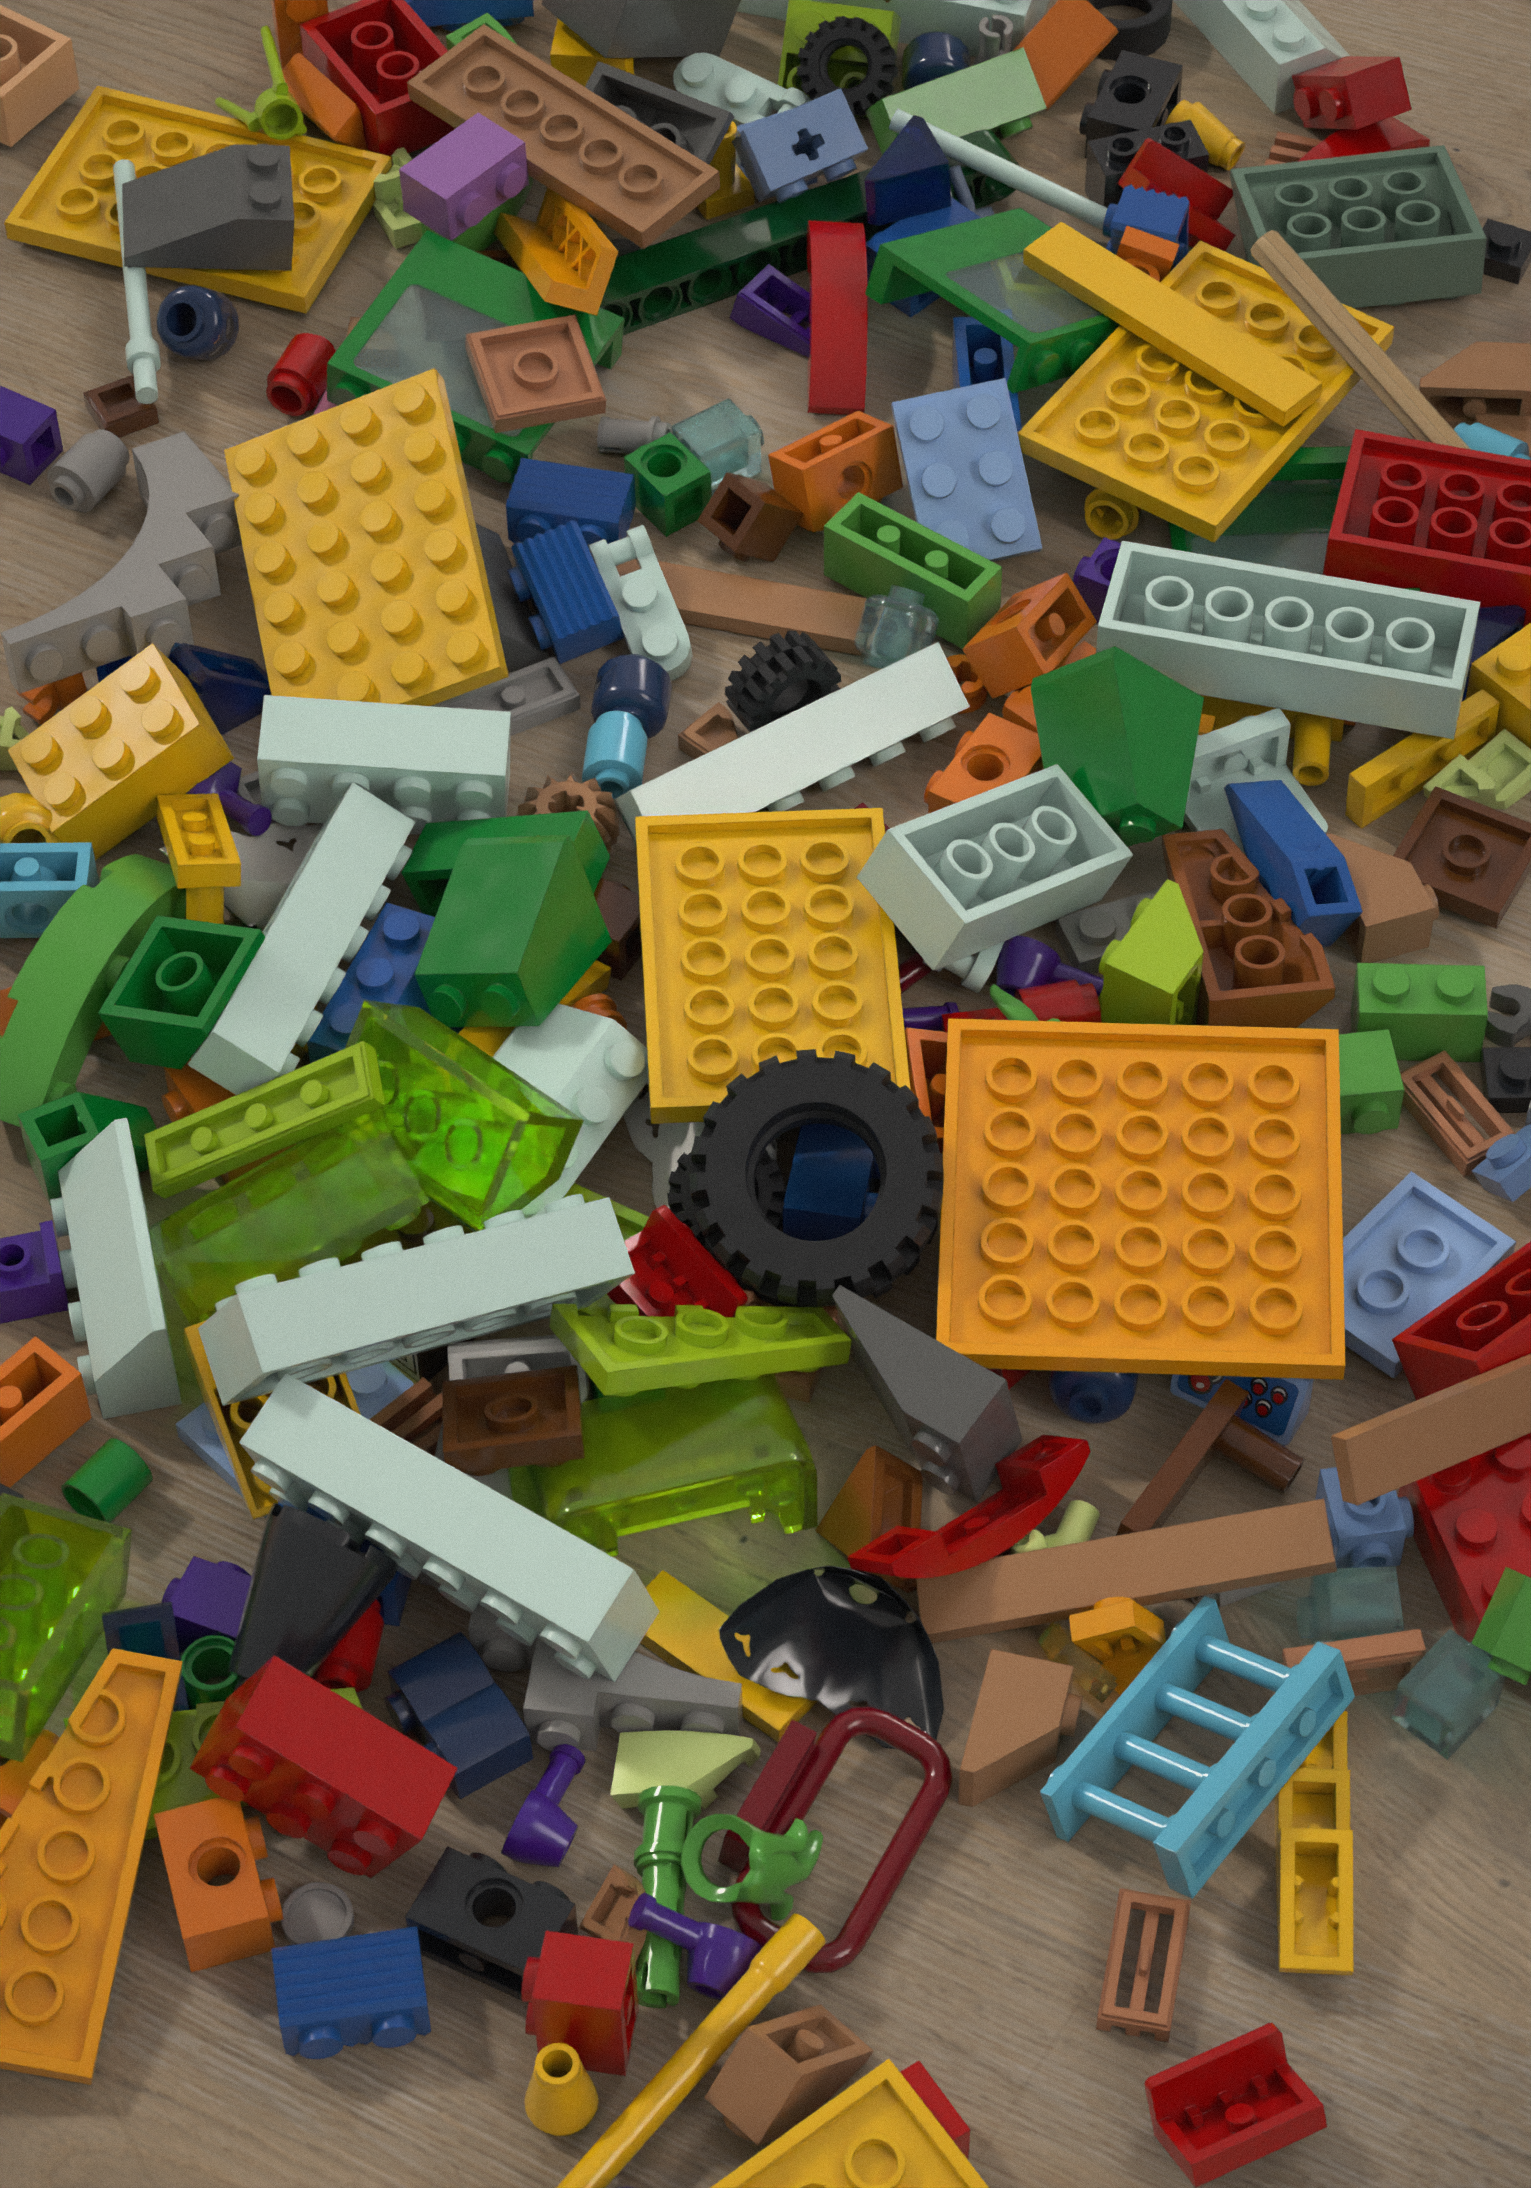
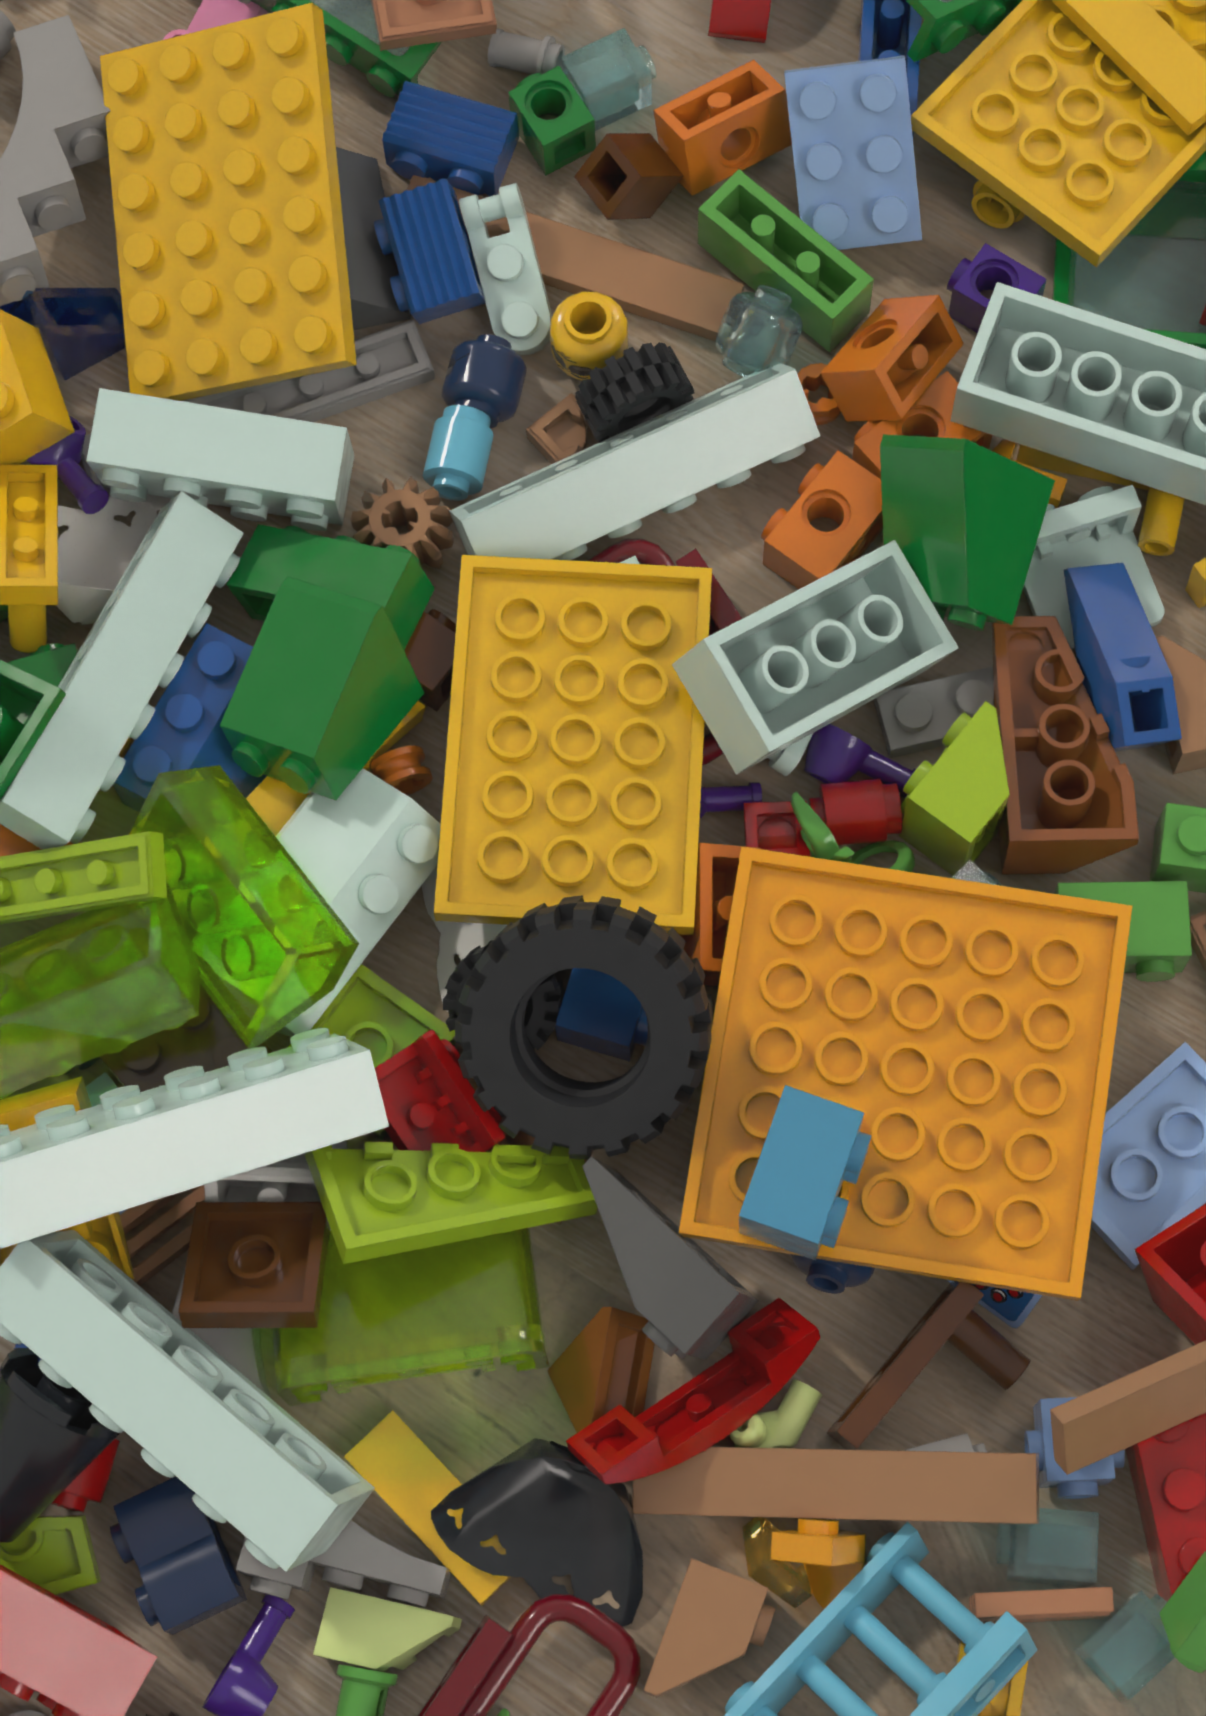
camera: 10 degrees right, 20 degrees up
none -> yellow head [550,292,628,381]
none -> dark azure brick [739,1085,872,1261]

